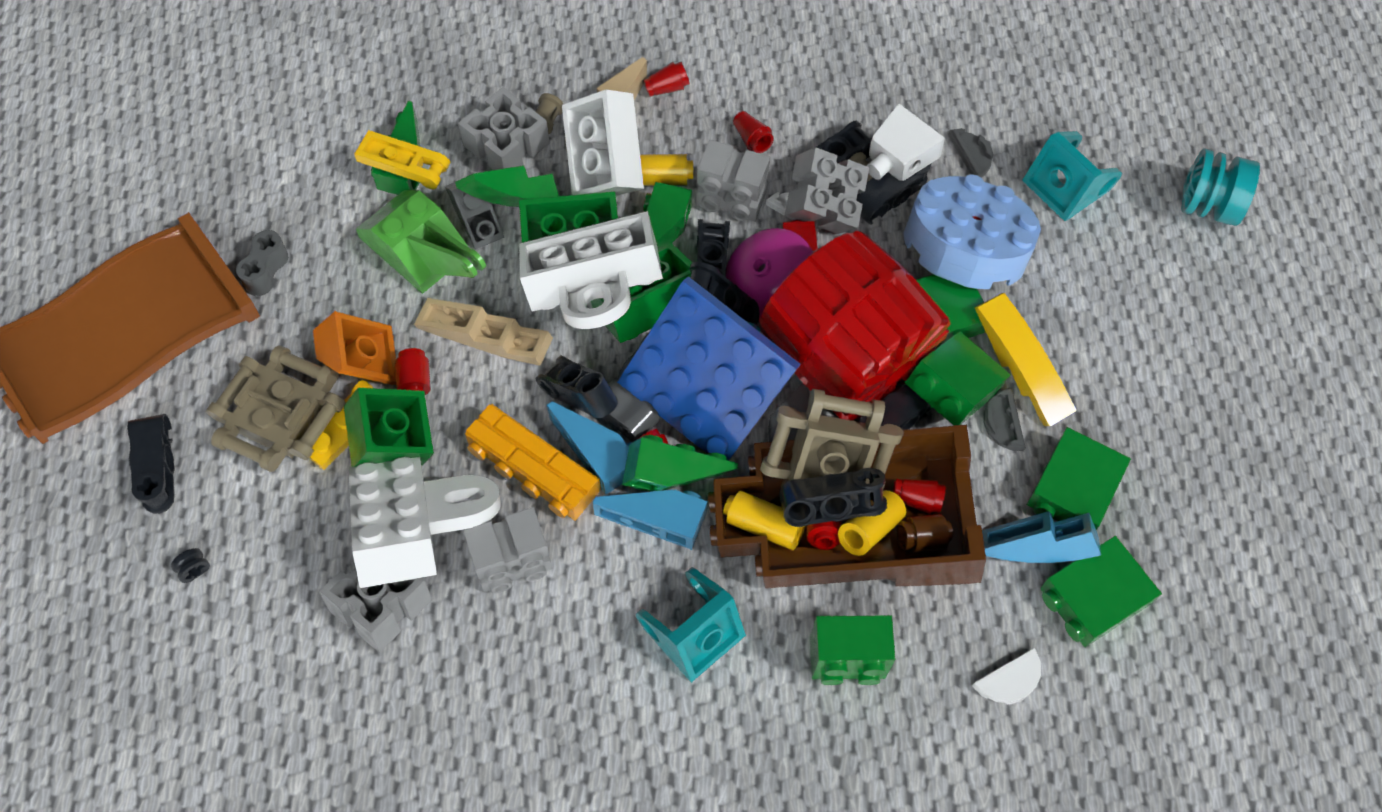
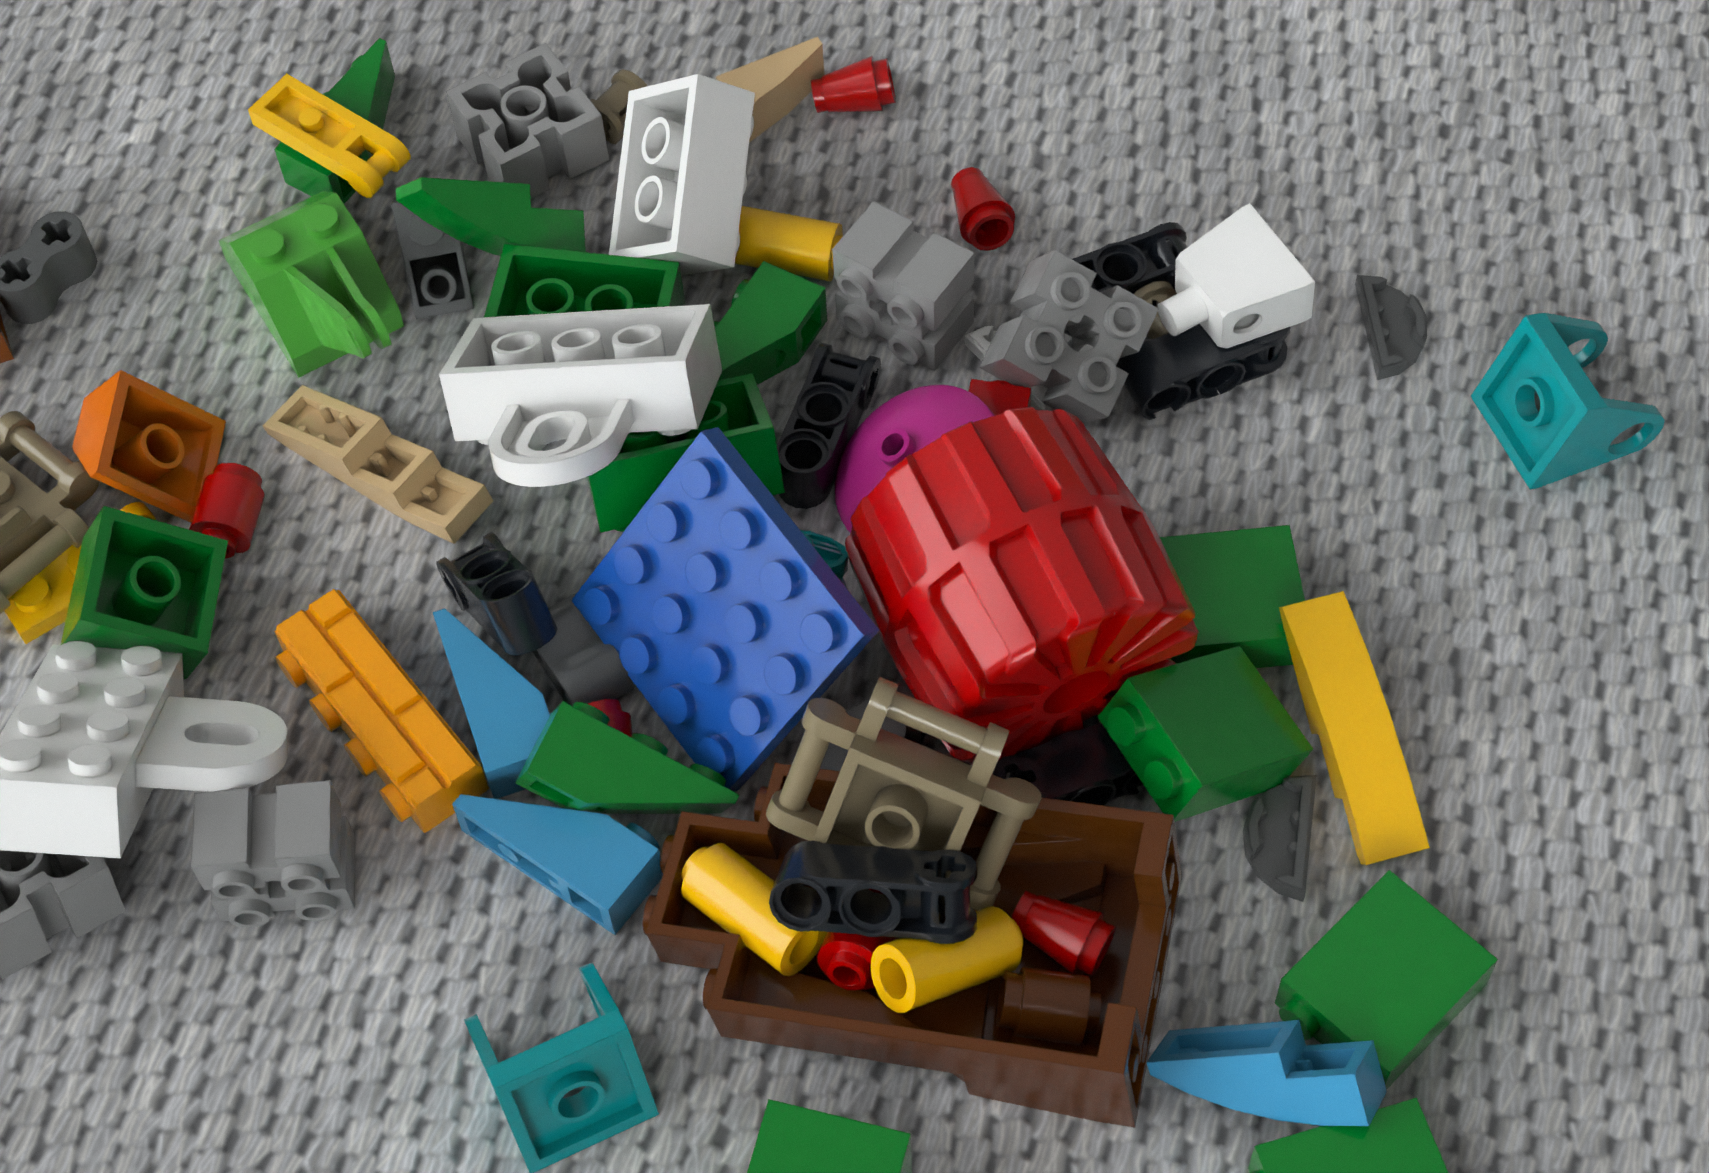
camera: 20 degrees right, 5 degrees down
black piece [689,262,760,325] -> none
light blue piece [903,175,1041,289] -> none

